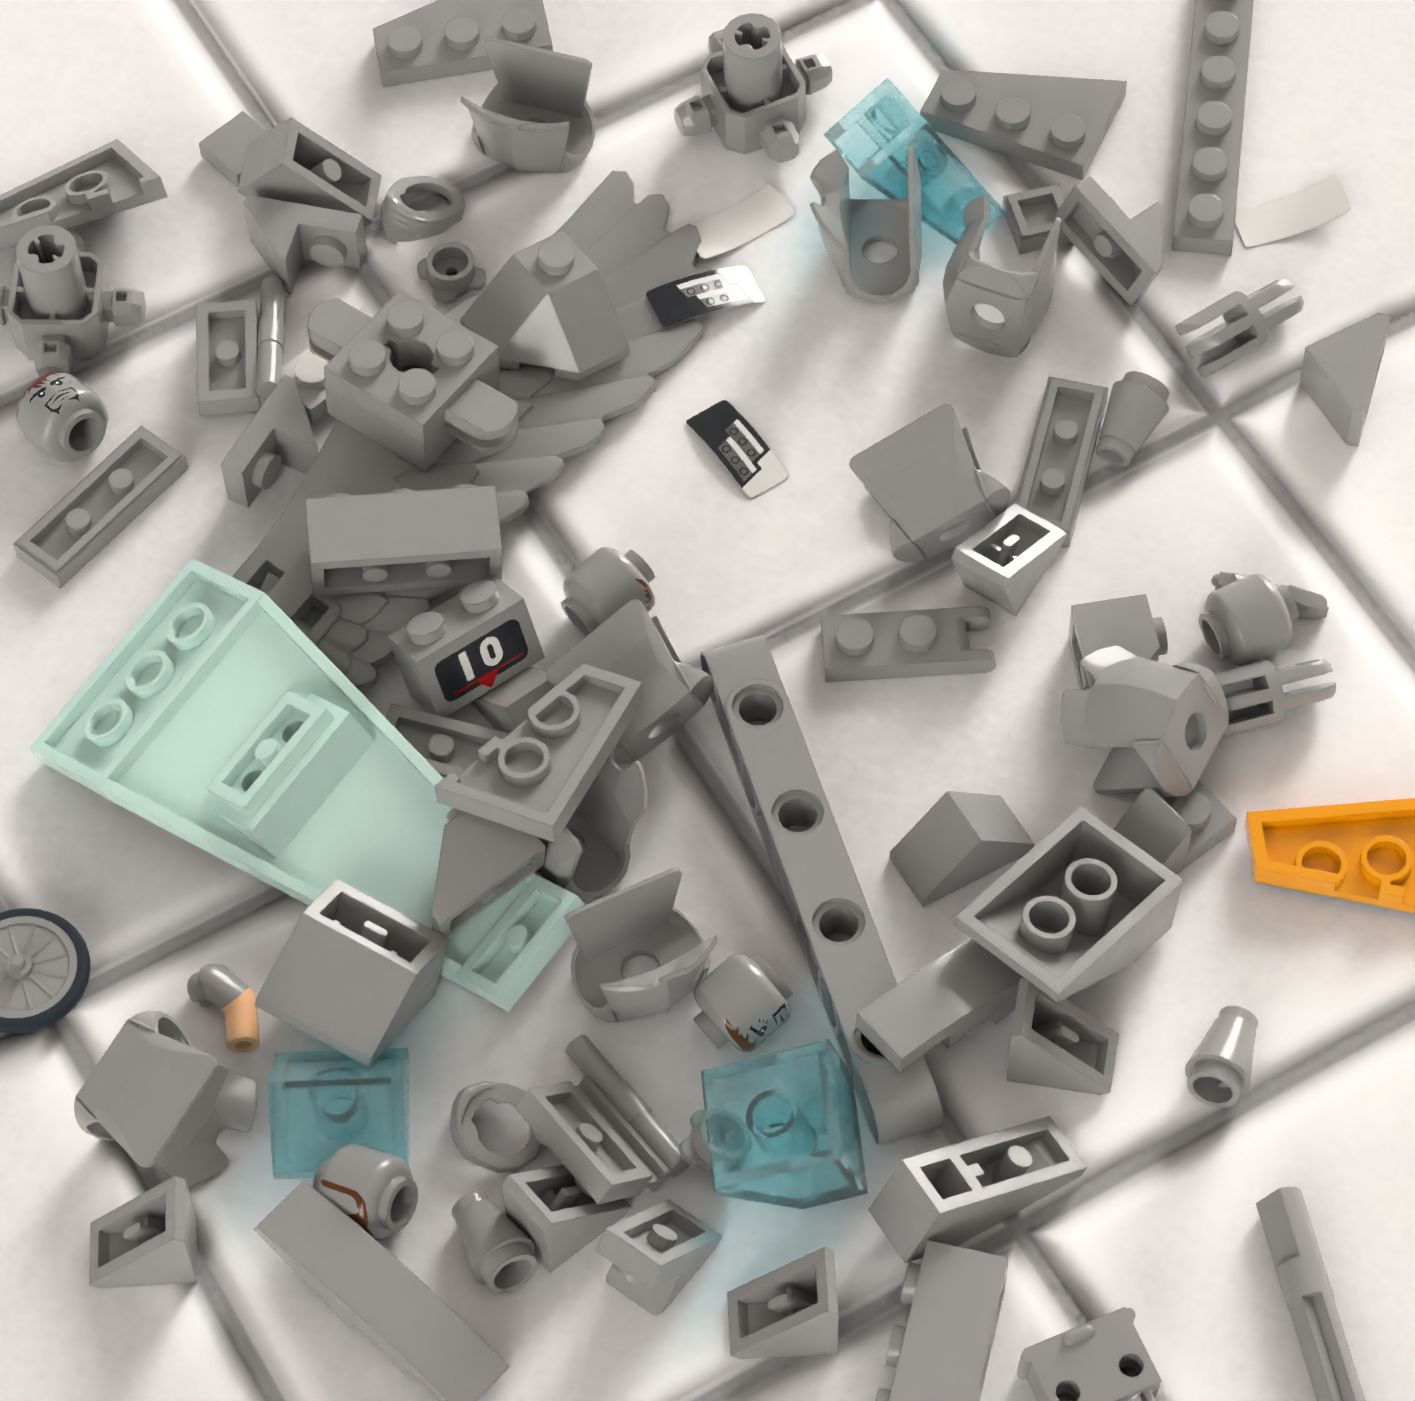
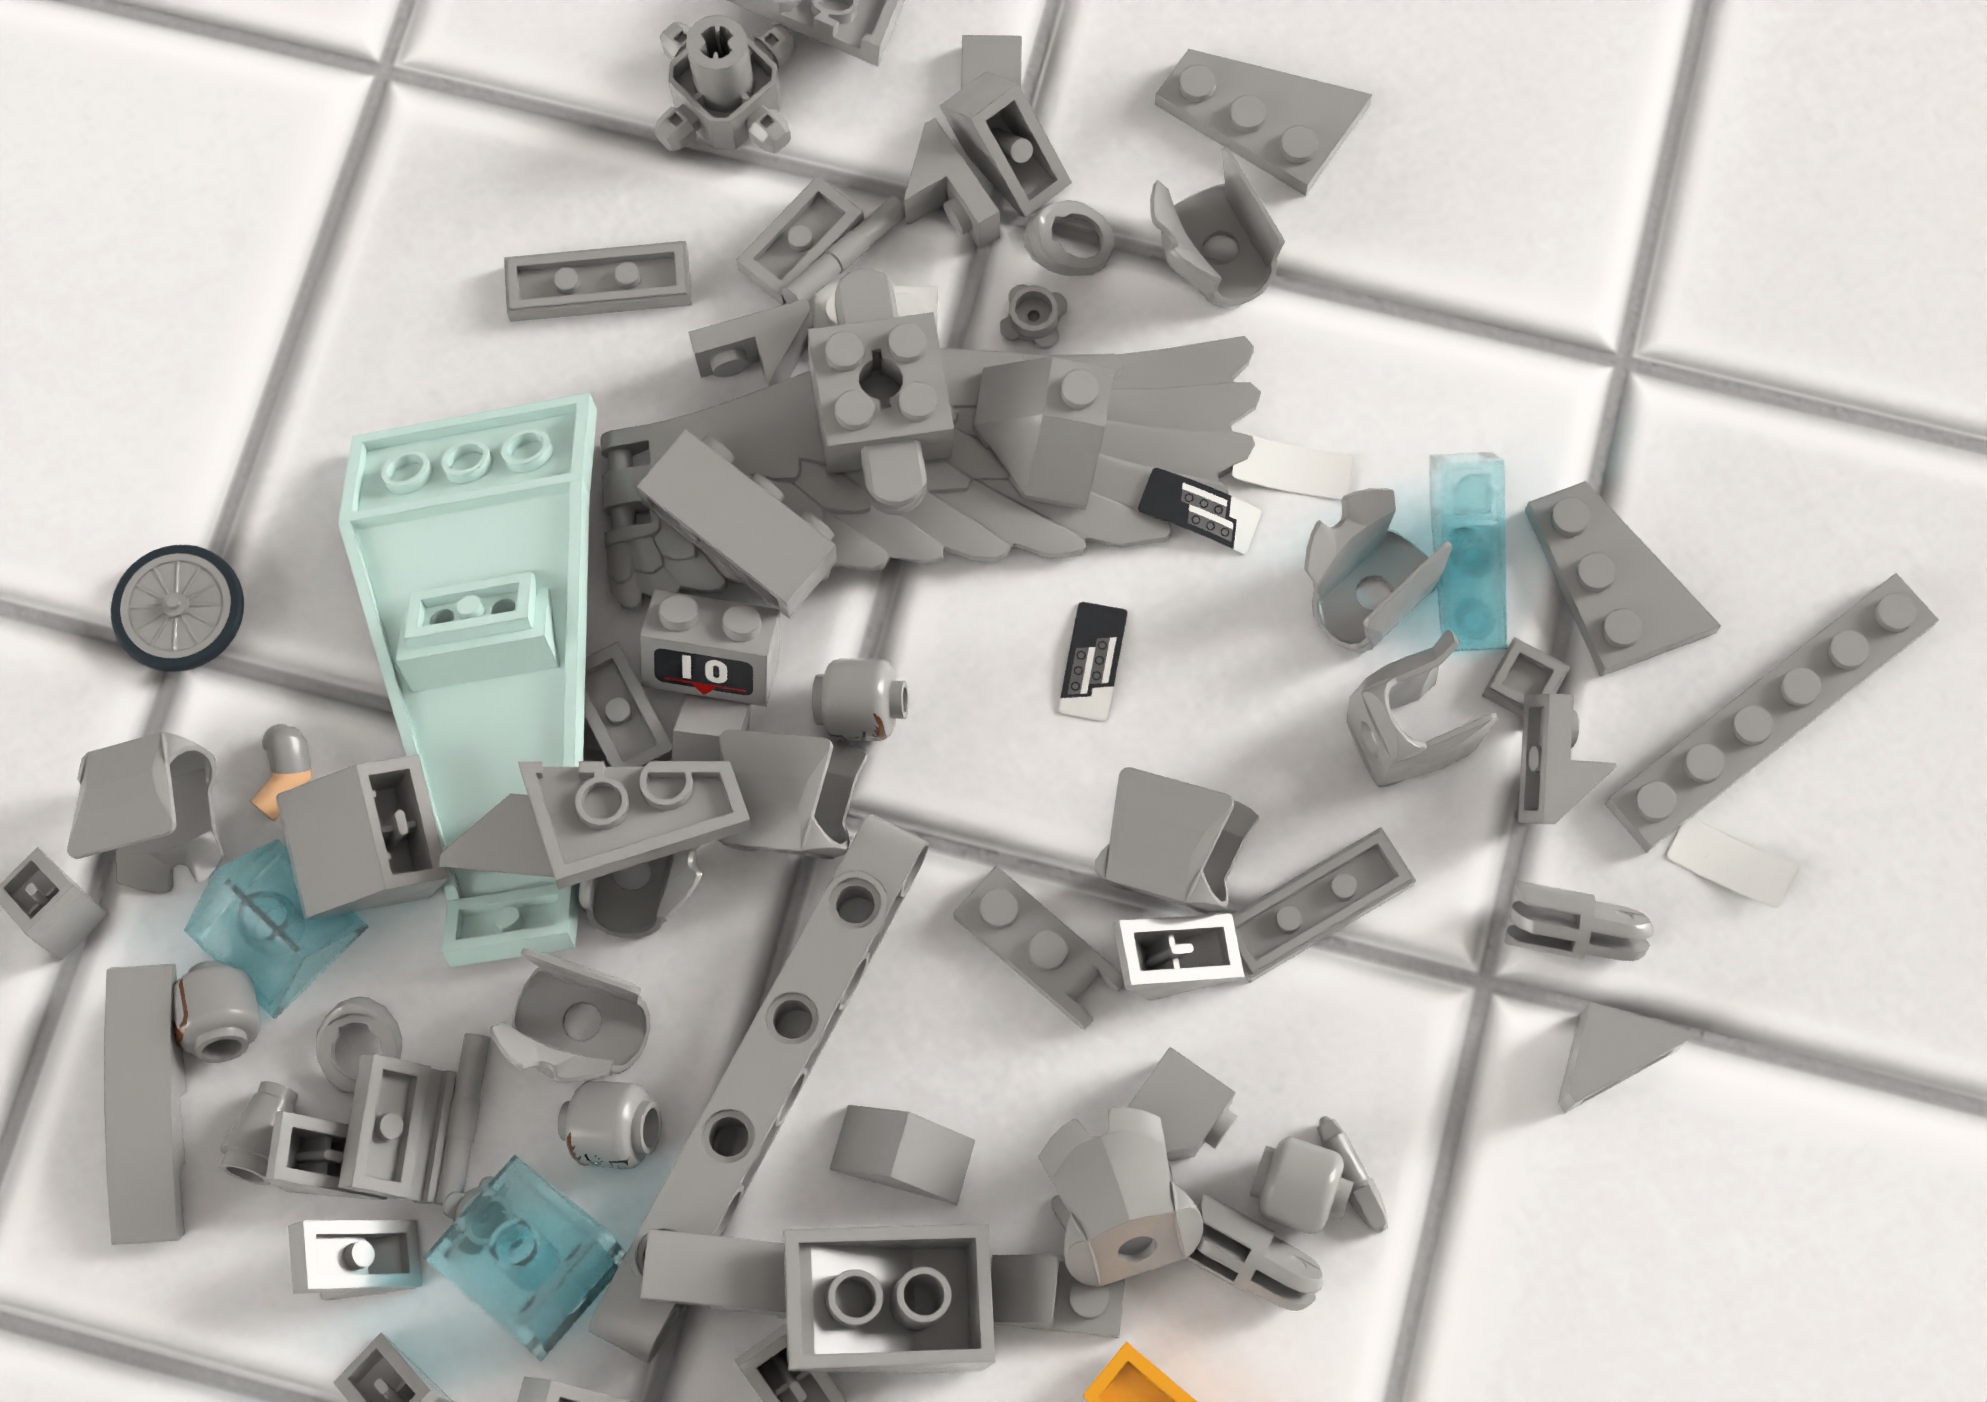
camera: 45 degrees right, 15 degrees up
light grey head [16,372,109,462] -> none
light grey piece [674,13,832,163] -> none
light grey cone [1095,371,1169,467] -> none

